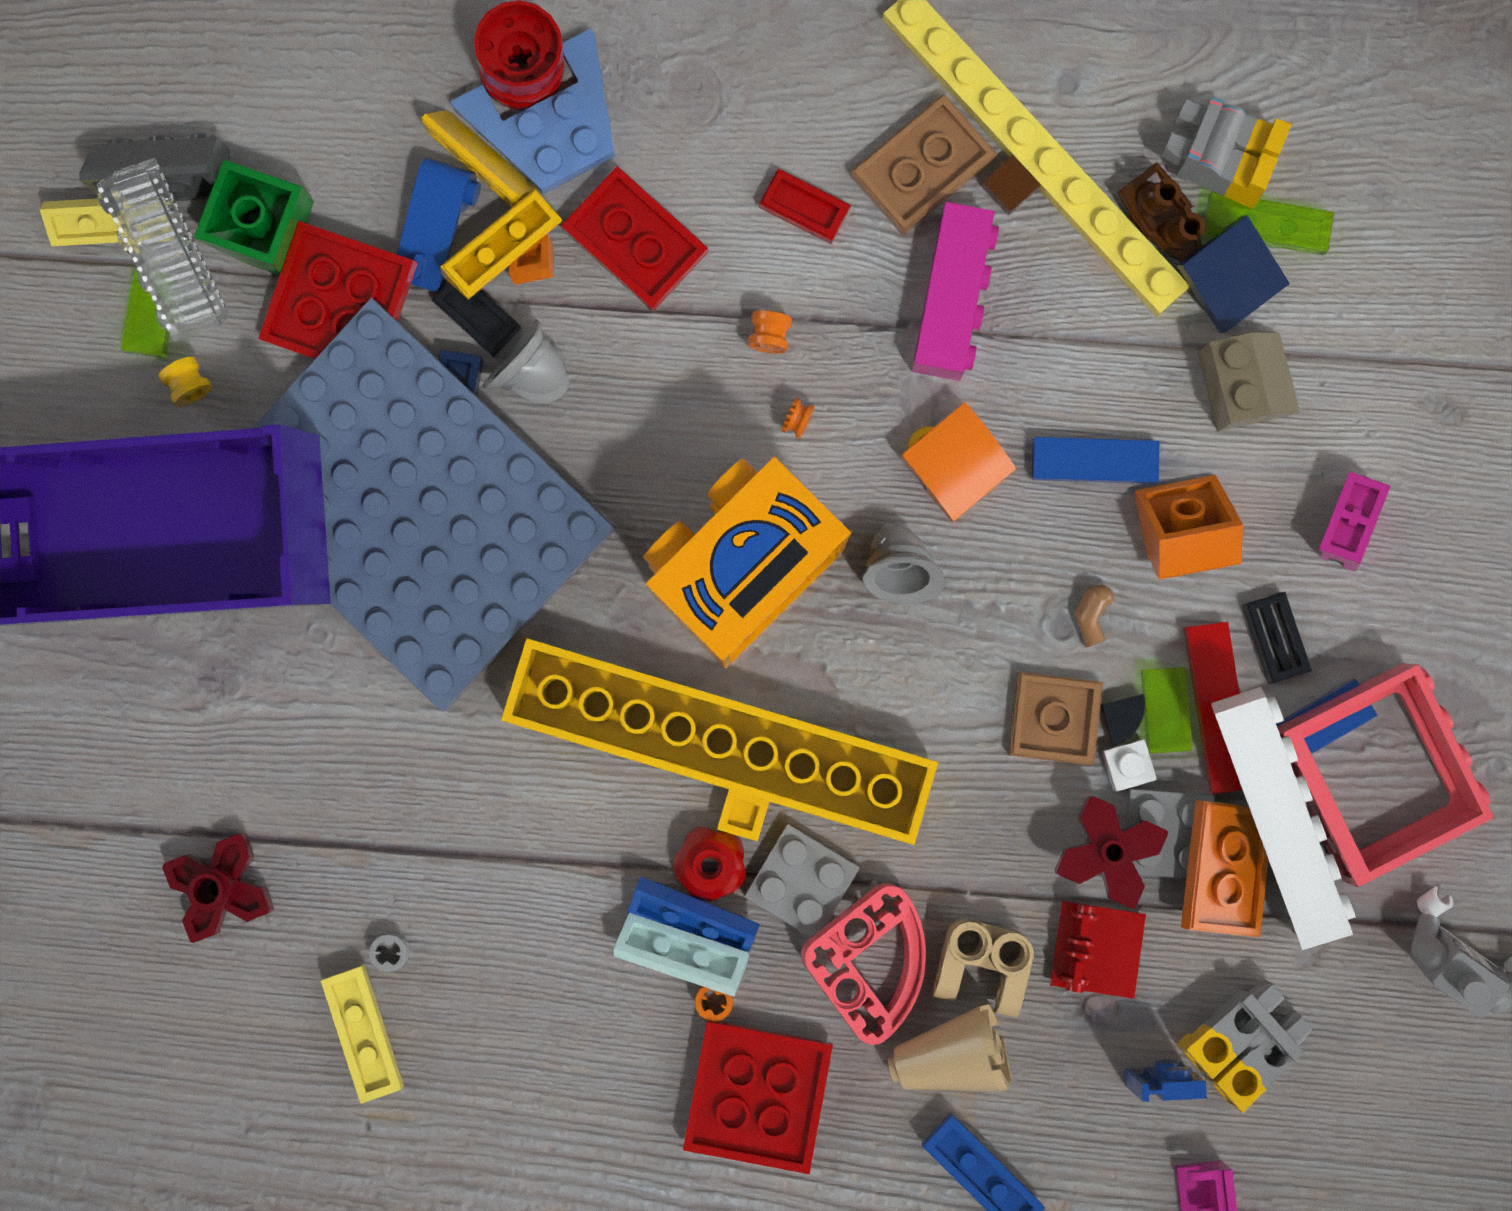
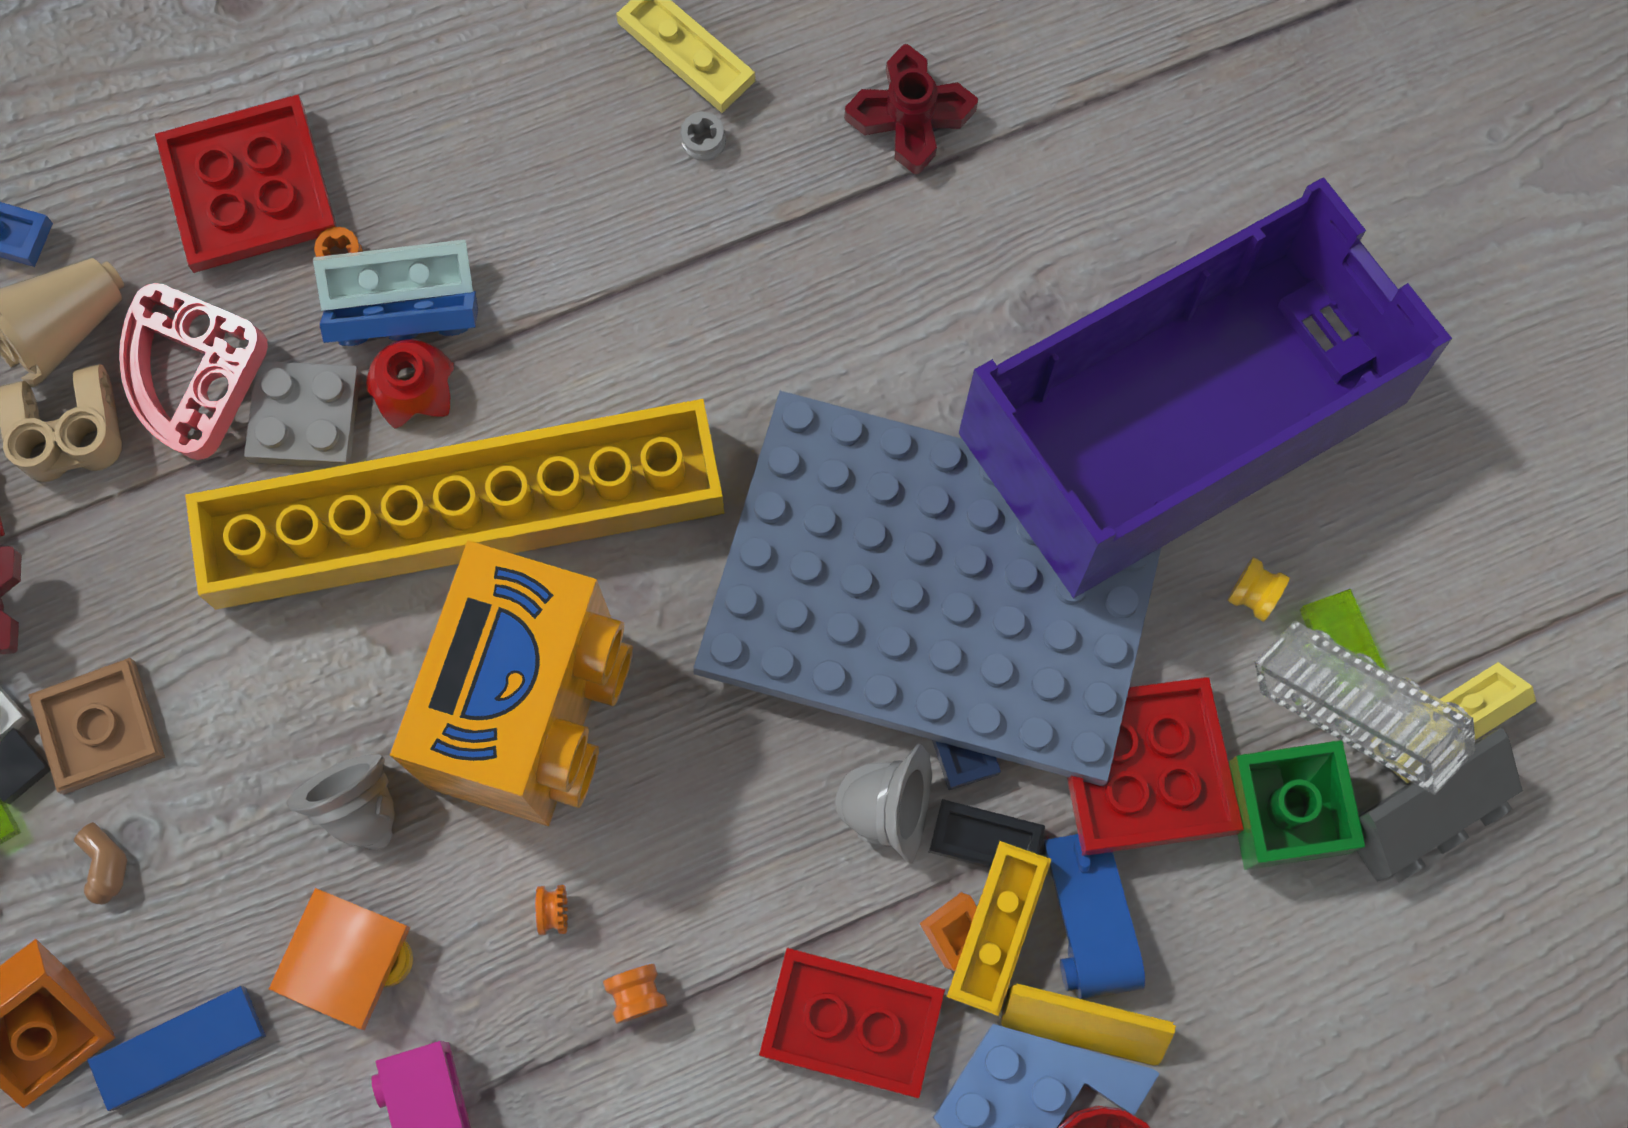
camera: 150 degrees right, 10 degrees down
yellow plate [717,790,769,842] -> none

